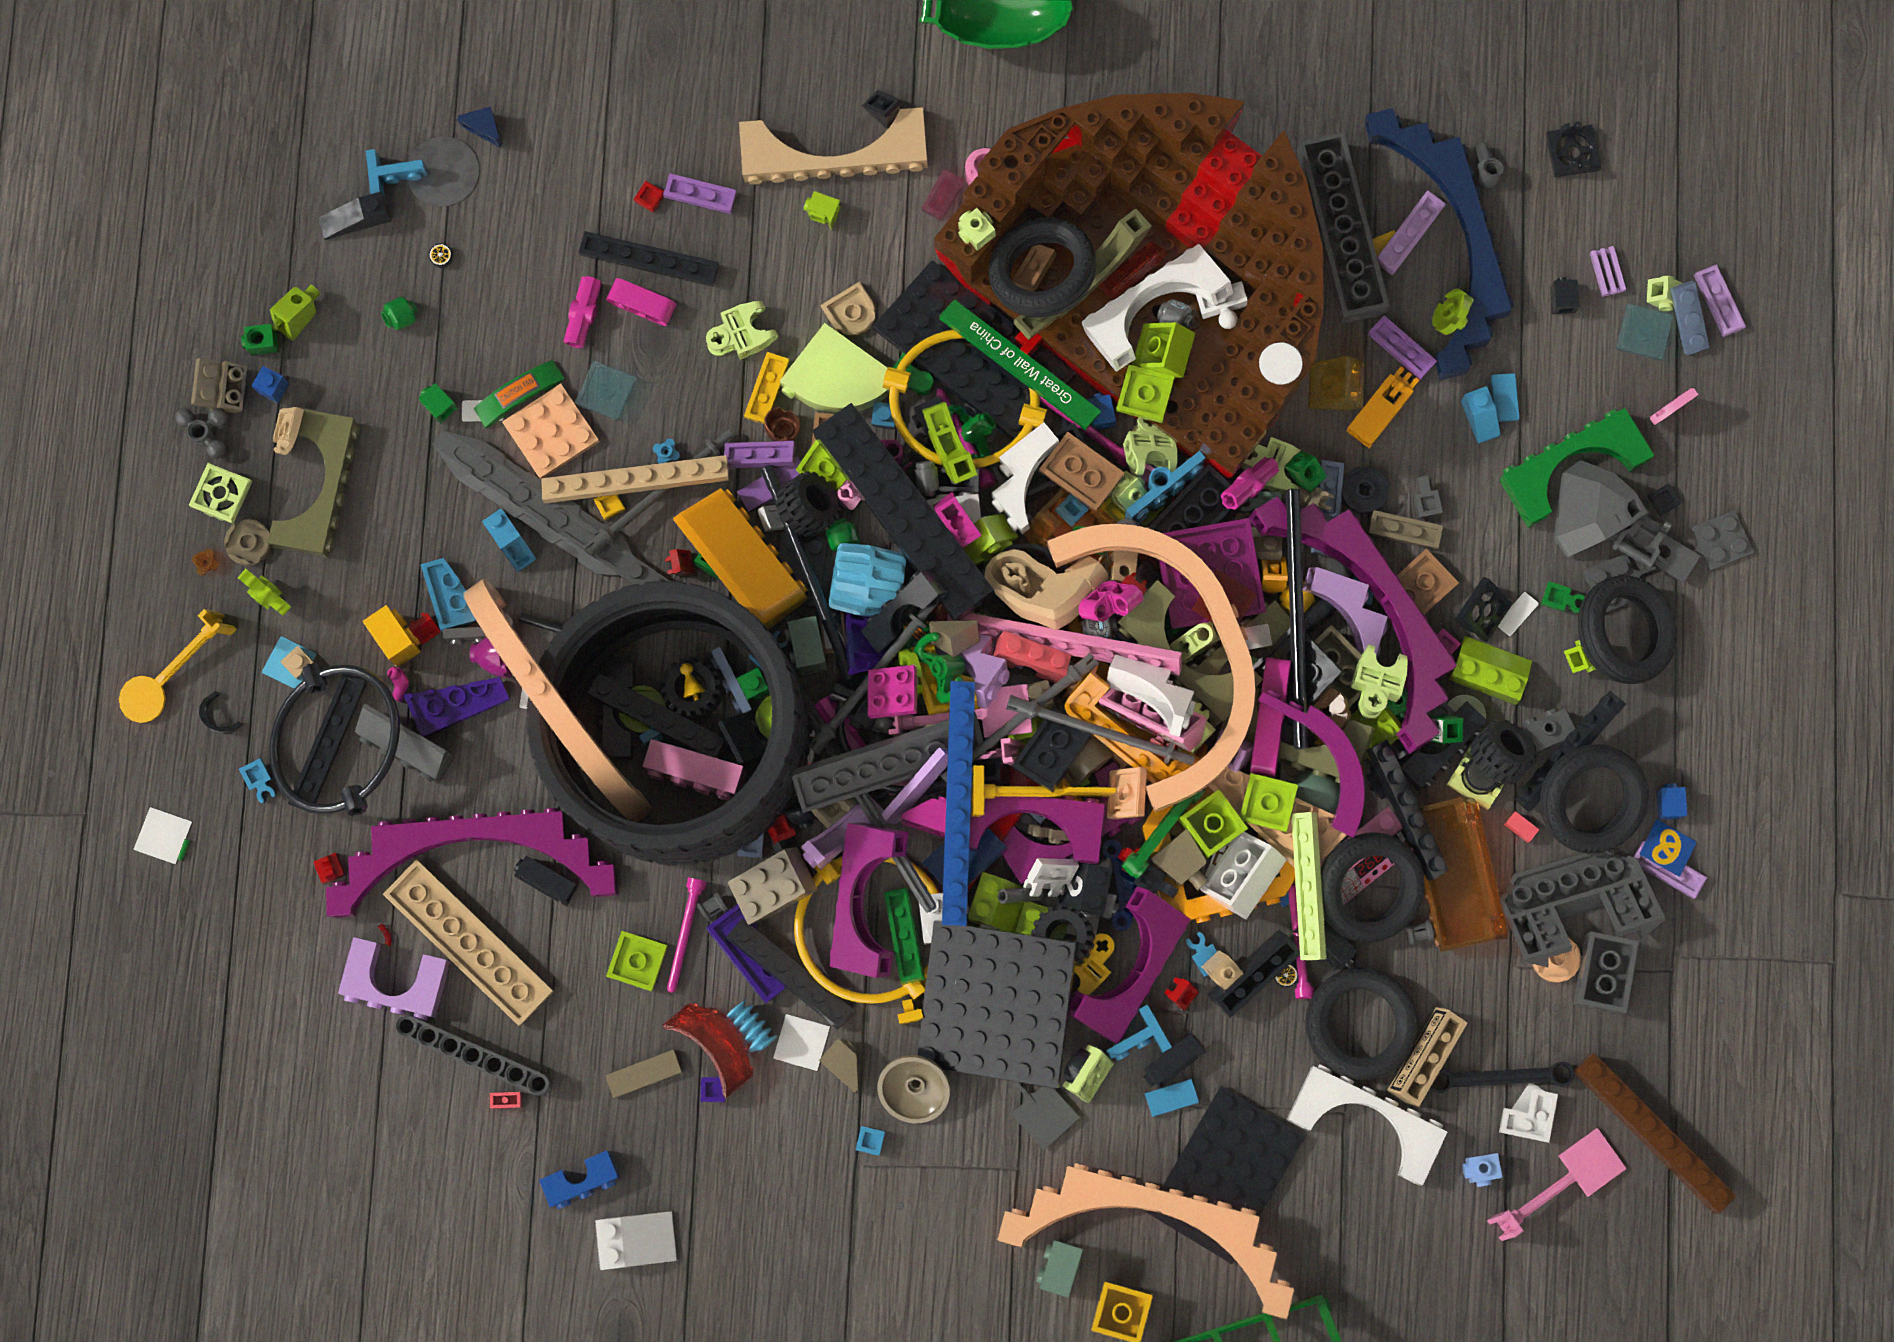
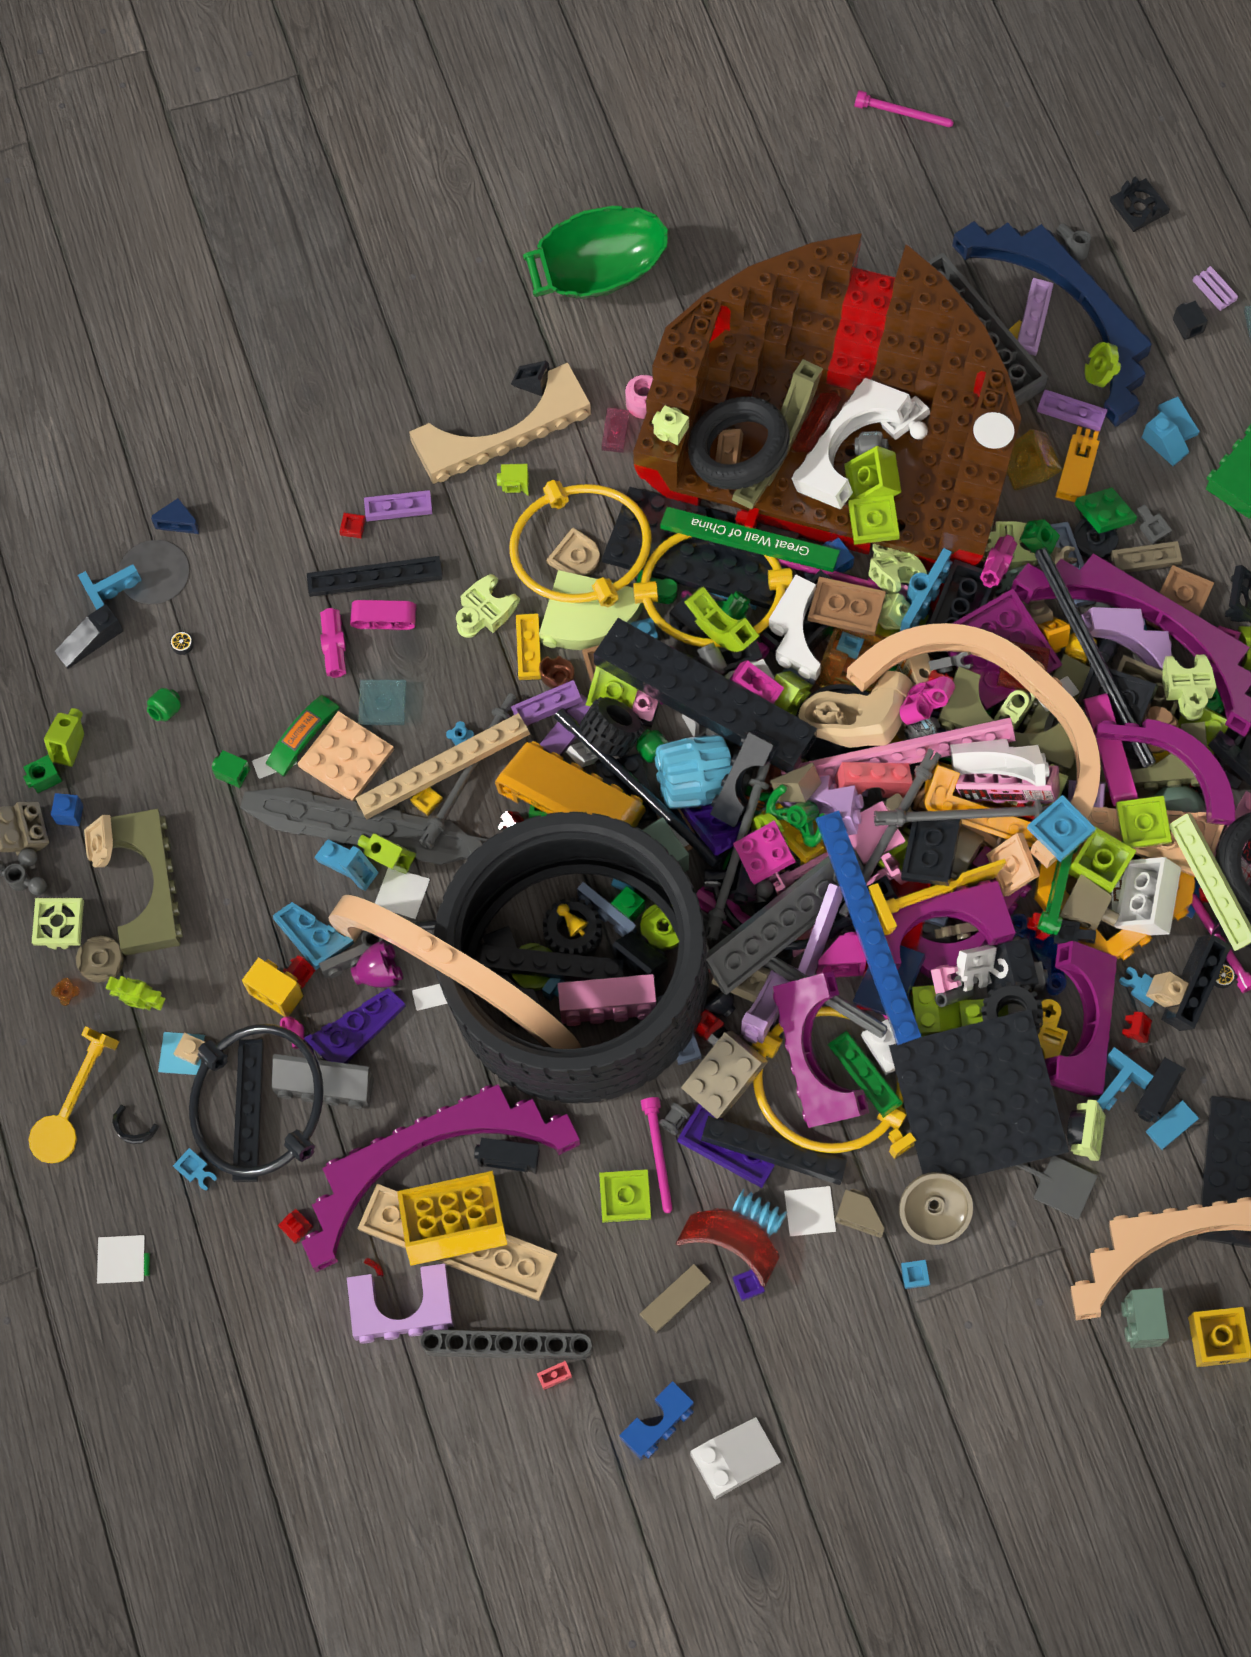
camera: 25 degrees left, 10 degrees down
none -> lime torso [358,833,416,874]
none -> white sticker [375,867,430,919]
none -> yellow slope [397,1171,507,1266]
none -> yellow piece [509,480,652,608]
none -> dark grey plate [929,651,973,673]
none -> bright pink tile [931,965,961,993]
none -> dark azure plate [1027,795,1096,862]
none -> green plate [1074,487,1137,534]

